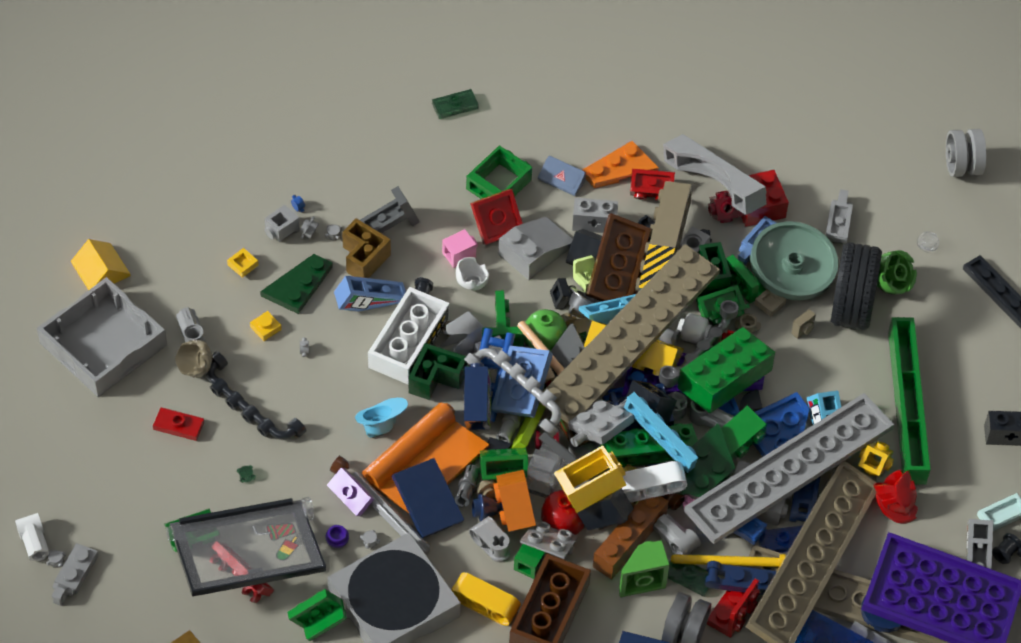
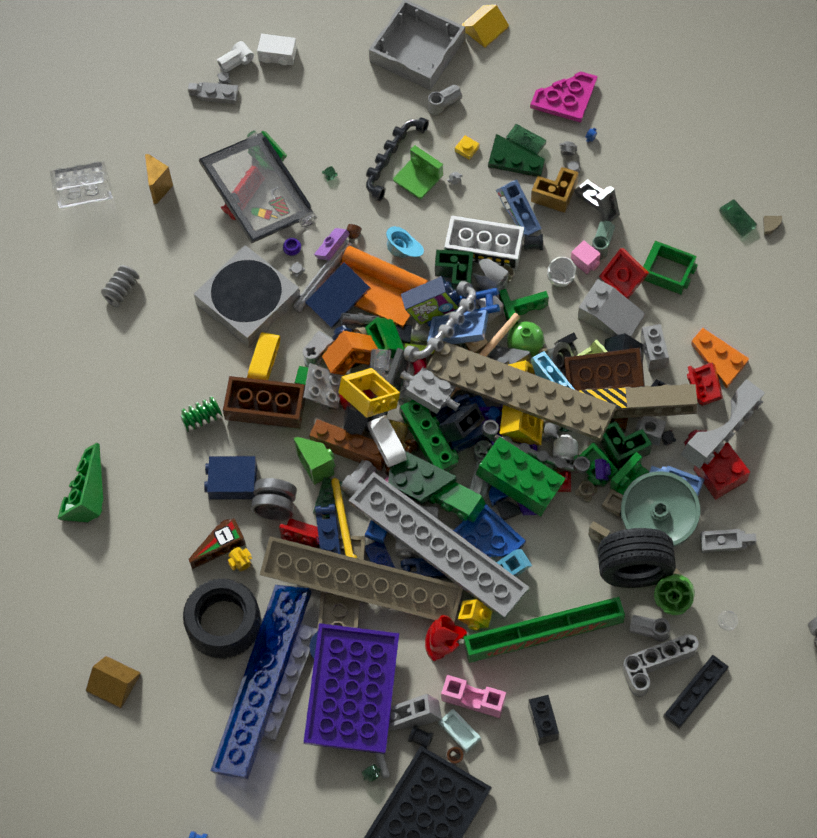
camera: 80 degrees right, 10 degrees up
red plate [153,407,204,441] -> none
dark tan hair [175,340,213,378] -> none
yellow plate [227,248,259,278] -> none
light grey brick [264,205,300,242] -> none
green bracket [287,589,347,641] -> none
sand blue slope [538,156,586,196] -> none
medium azure plate [624,392,698,473] -> none
none -> white brick [257,34,297,65]
none -> bright green bracket [393,145,443,199]
none -> bright pink arch [441,675,506,718]
none -> clear green plate [506,124,546,155]
none -> dark pink plate [530,71,598,123]
none -> sand green piece [592,220,615,259]
none -> dark purple plate [595,459,611,481]
none -> light grey beam [622,634,699,697]
none -> light grey piece [629,614,670,642]
none -> dark tan tile [763,216,782,235]

